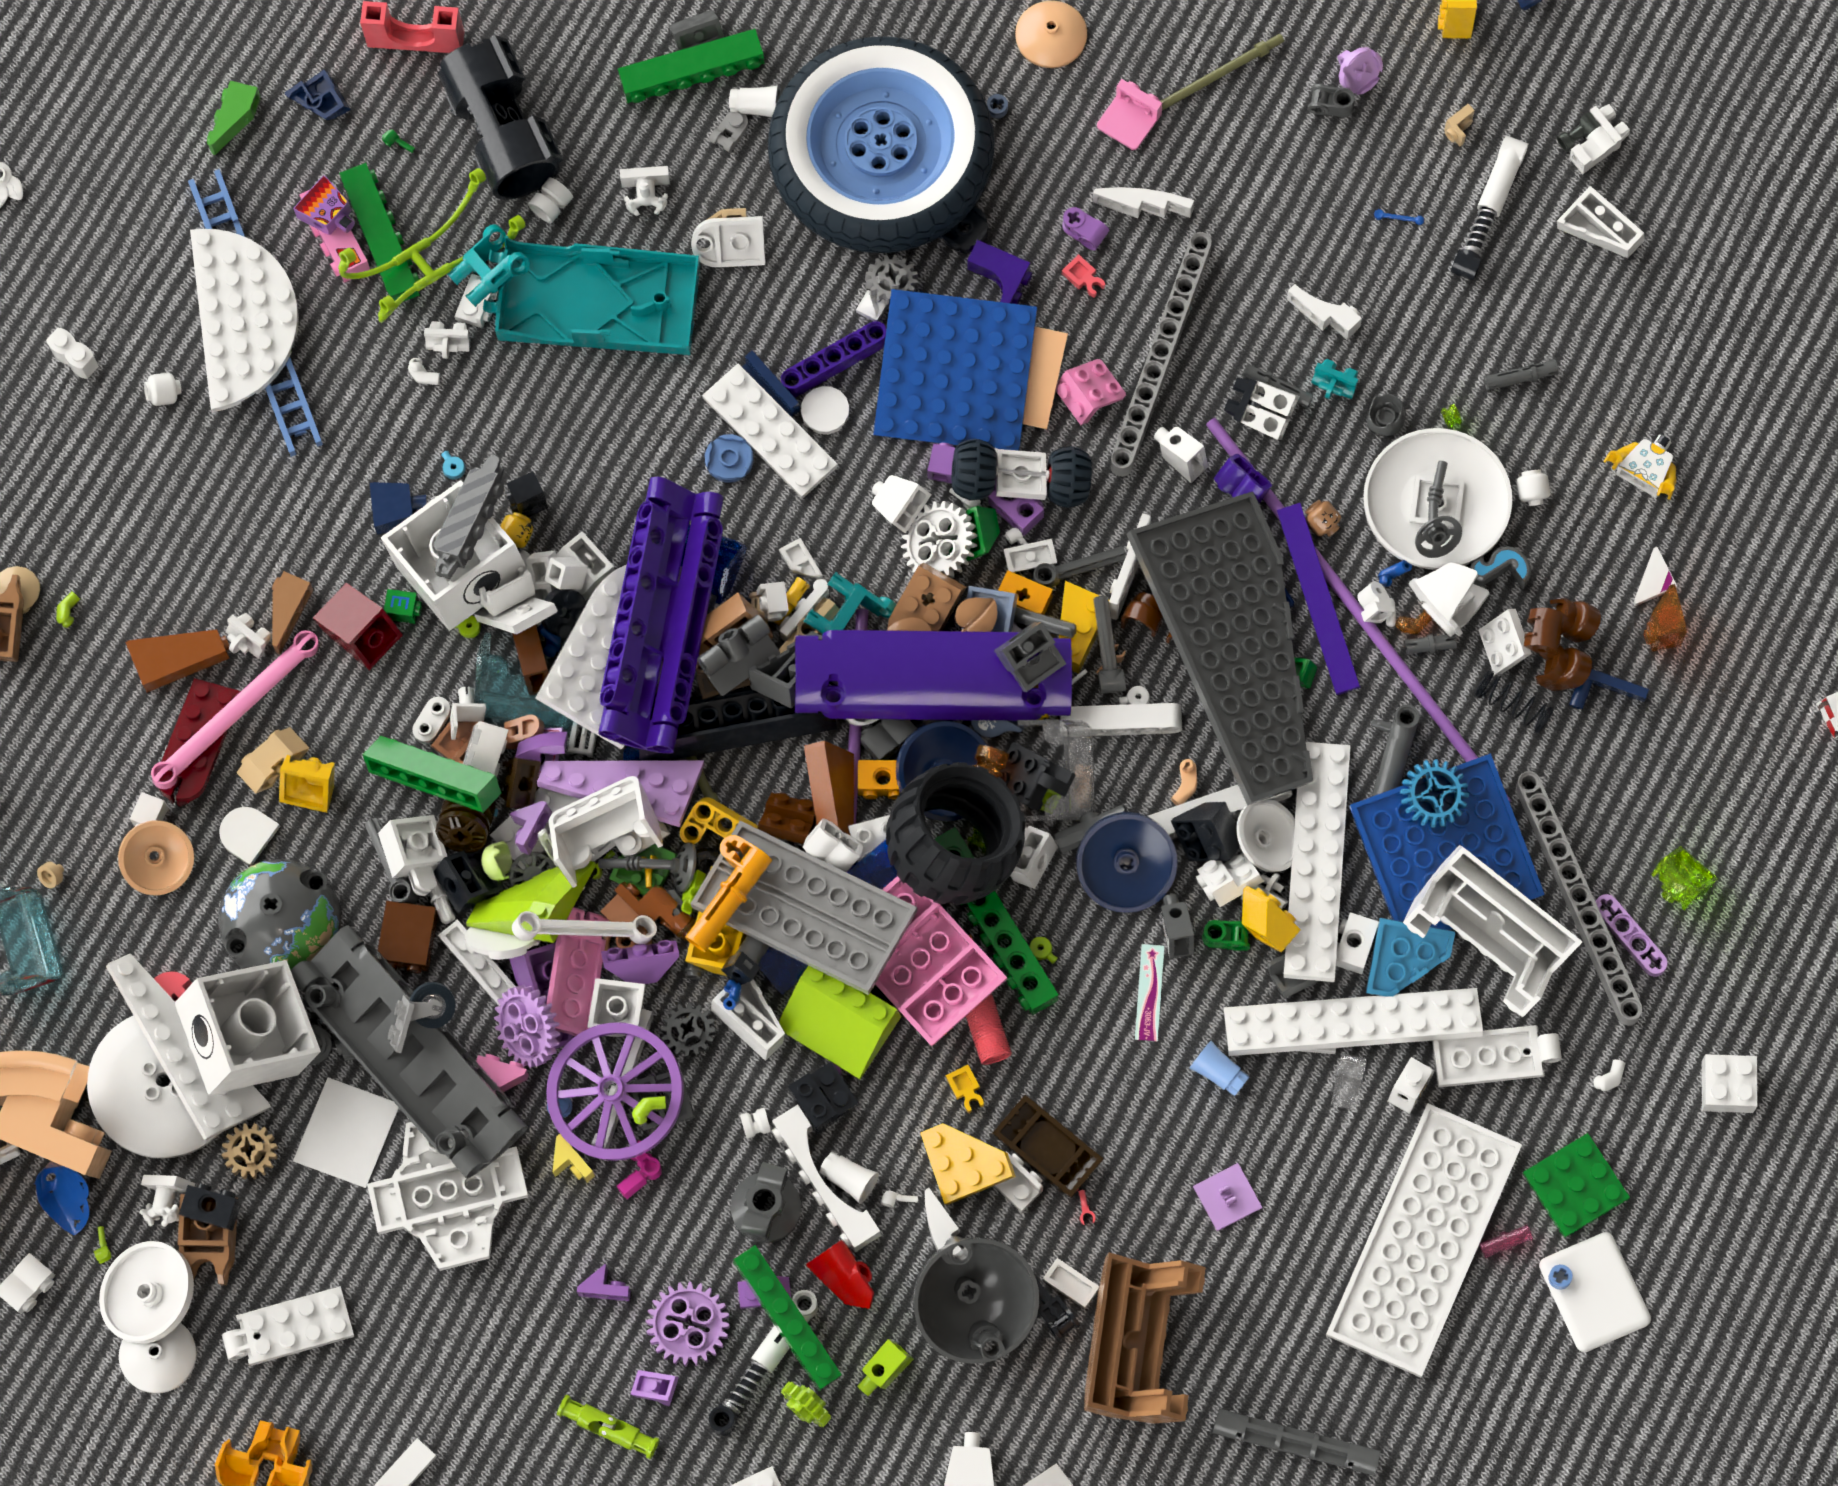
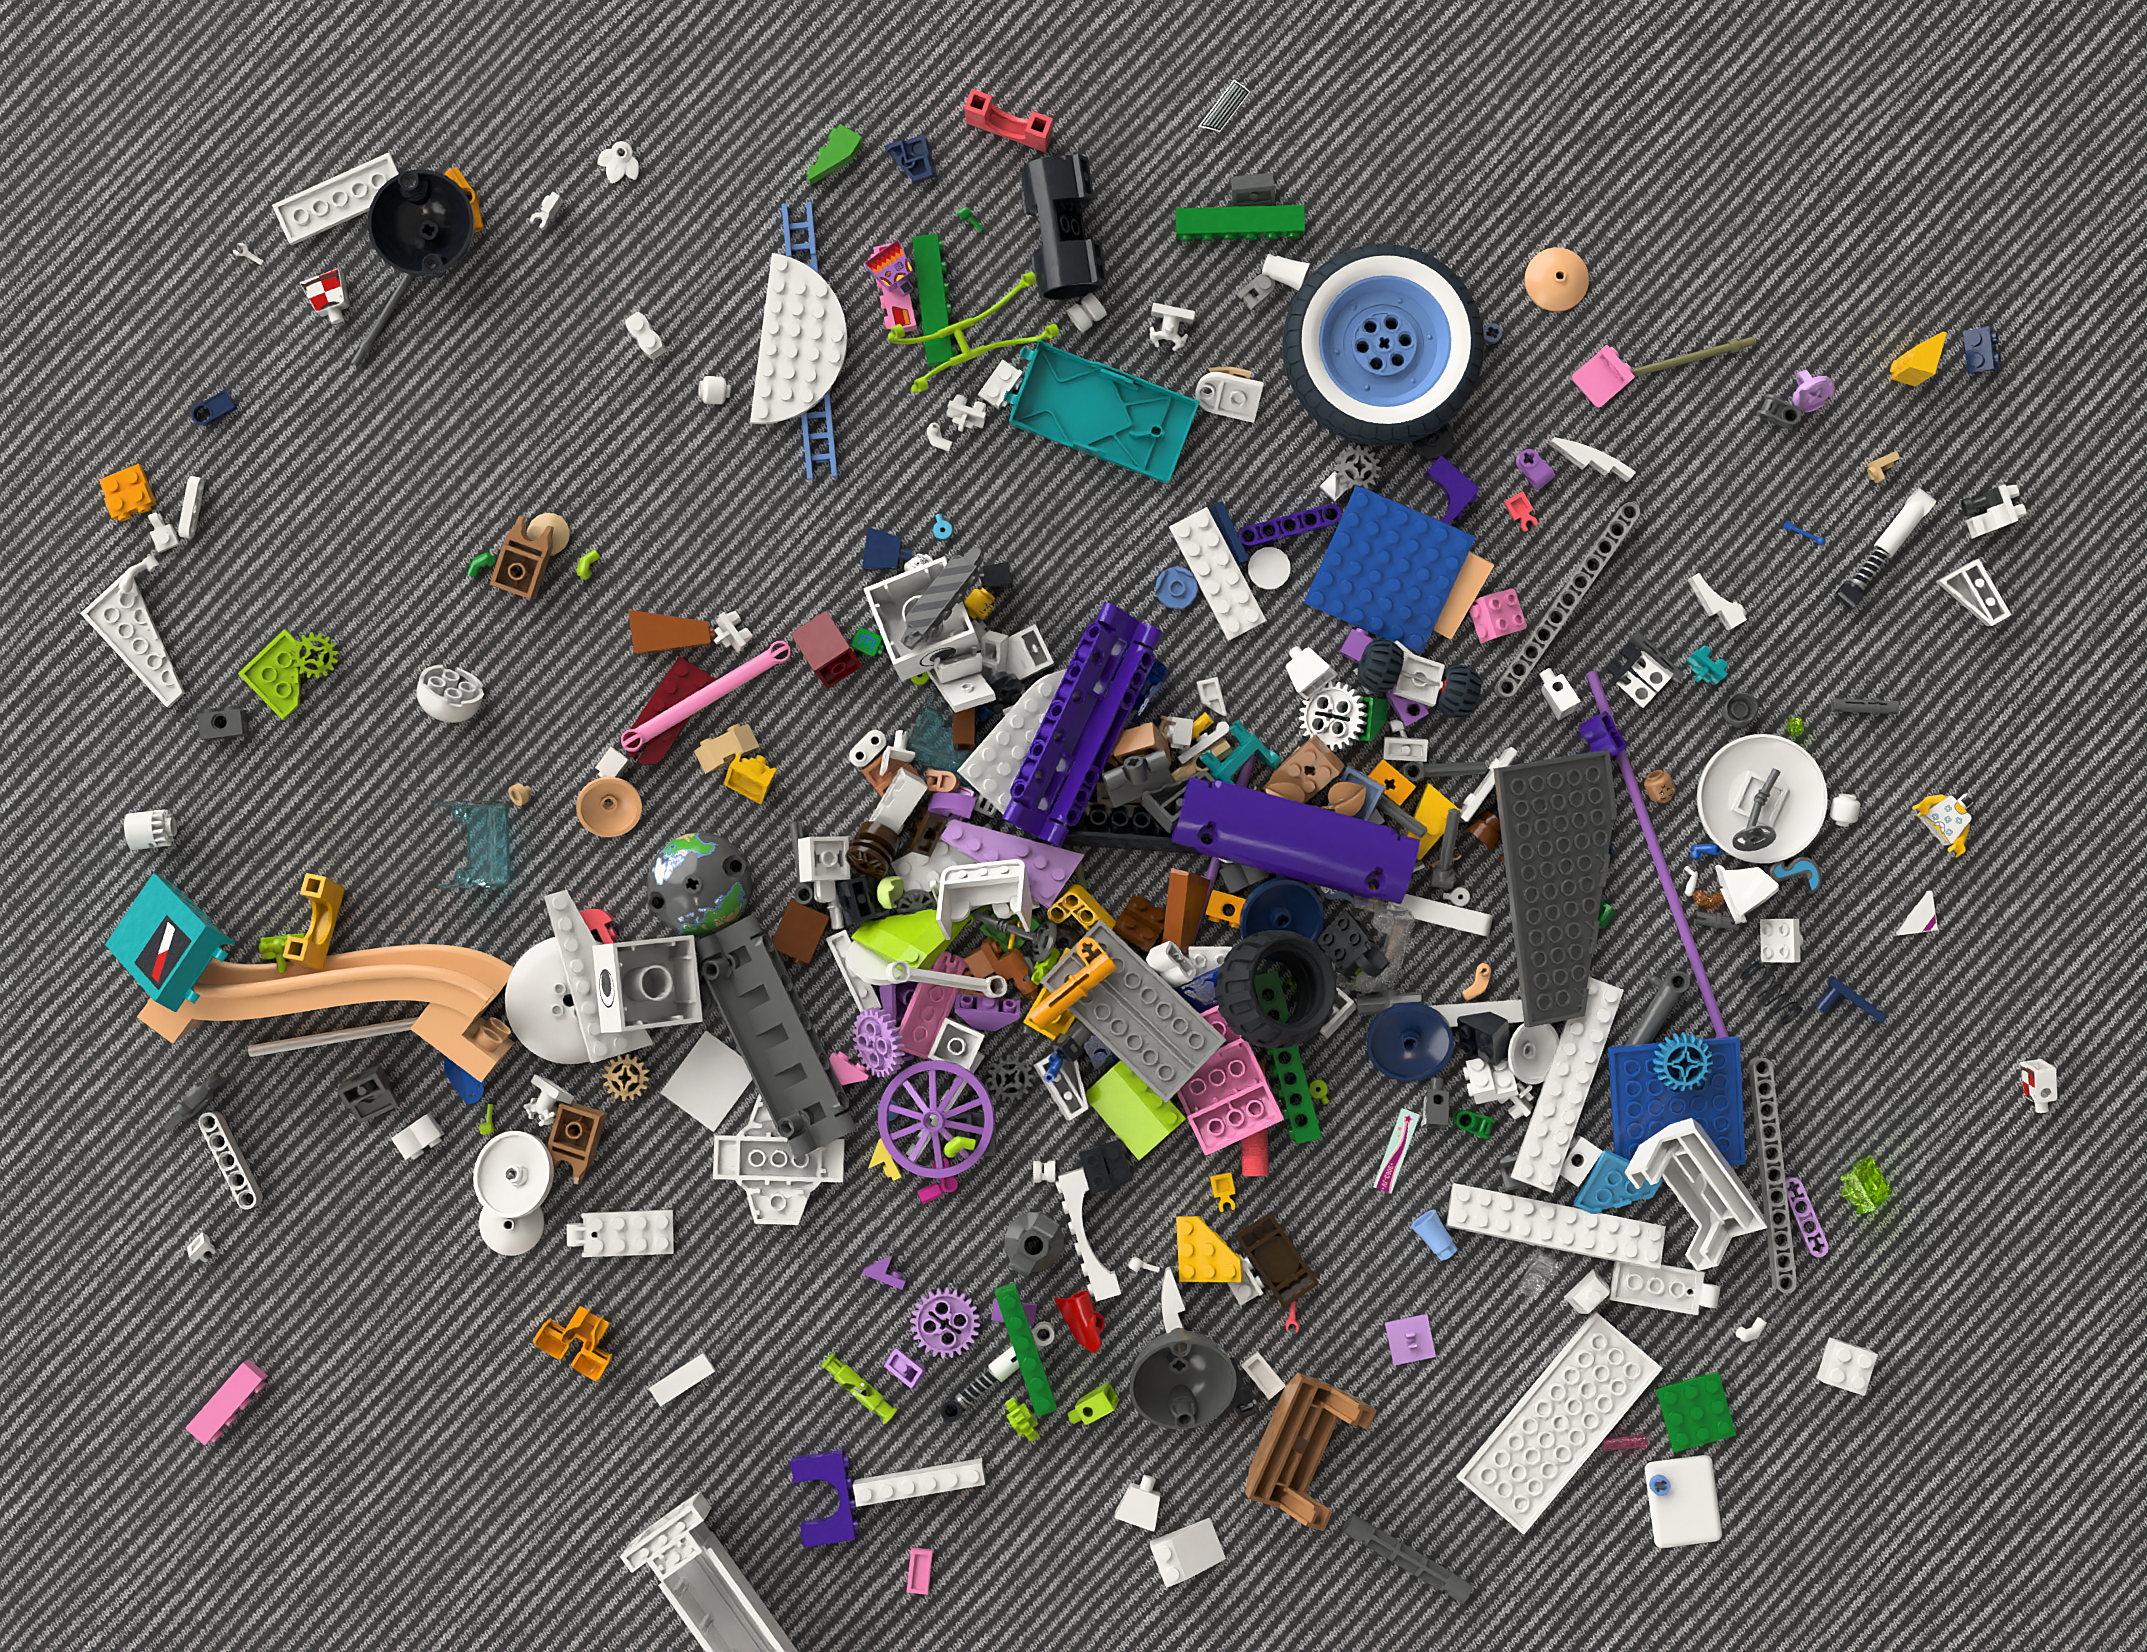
camera: 15 degrees right, 15 degrees up
black brick [179,1182,242,1231] -> none
white tile [219,807,280,866] -> none
medium nougat slope [272,571,313,654] -> none
brick [362,736,501,813] -> none
plate [388,982,456,1053] -> none
teal connector [447,224,530,307] -> none
medium lavender slope [510,801,552,855] -> none
white brick [544,557,588,589] -> none
white plant [819,1152,879,1204] -> none
clear orange wheel [972,745,1009,779] -> none
dark grey brick [994,622,1066,692] -> none
yellow slope [1242,886,1301,952] -> none
dark purple tile [1277,503,1360,695] -> none
white leg [1358,581,1395,623] -> none
reddish brown piece [1524,598,1601,691] -> none
clear orange slope [1644,584,1687,652] -> none

